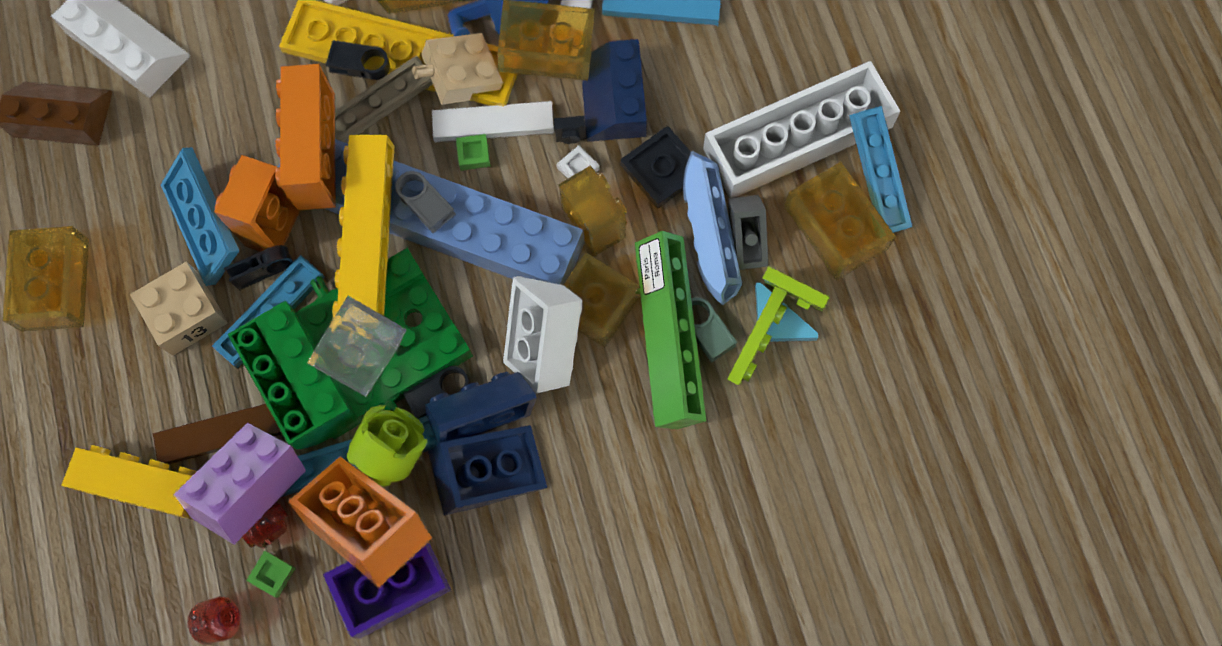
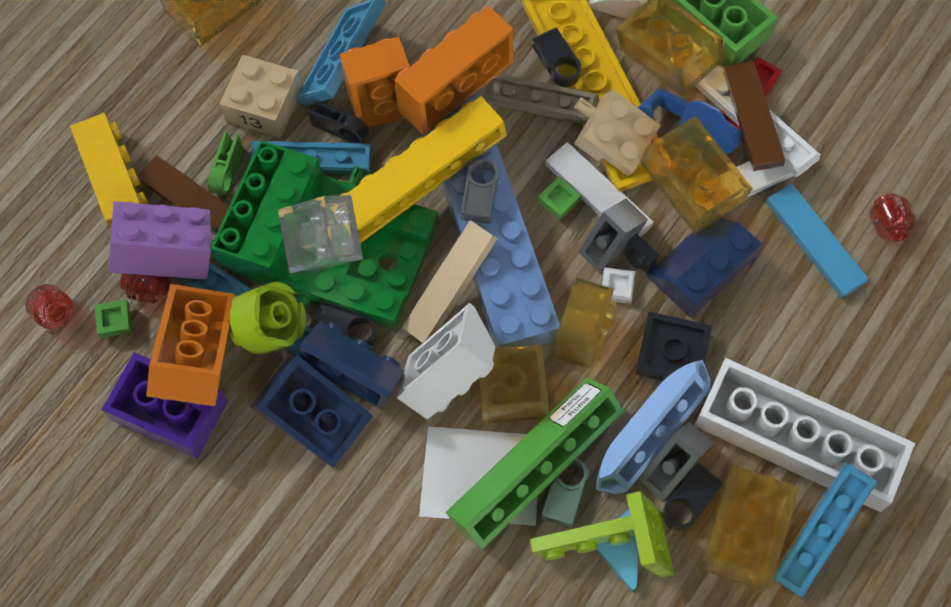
camera: 50 degrees right, 5 degrees down
none -> bright green piece [208,131,244,195]
none -> tan tile [402,220,498,343]
none -> white sticker [419,427,538,526]
none -> dark grey slope [578,199,648,273]
none -> black piece [662,463,724,531]

